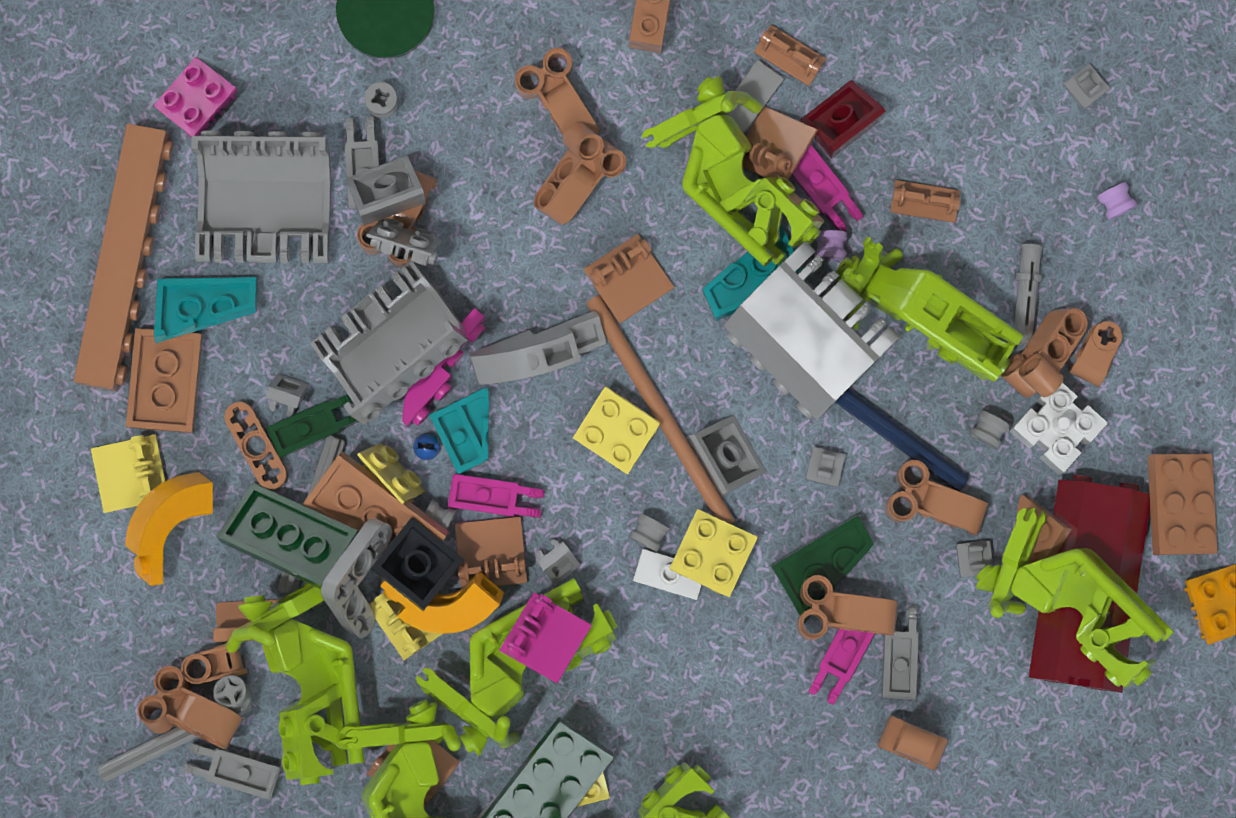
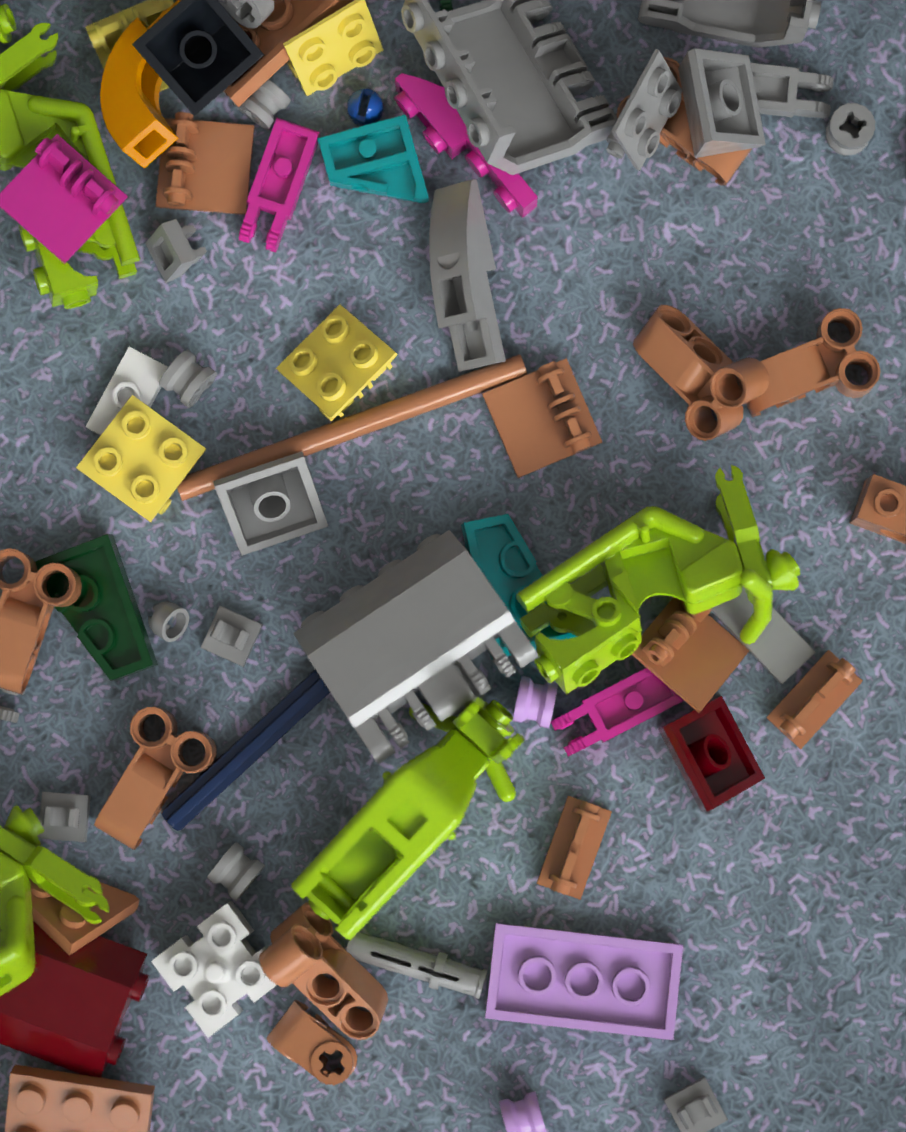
camera: 100 degrees right, 0 degrees up
none -> light grey hinge [148,601,189,642]
none -> lavender plate [485,923,683,1040]

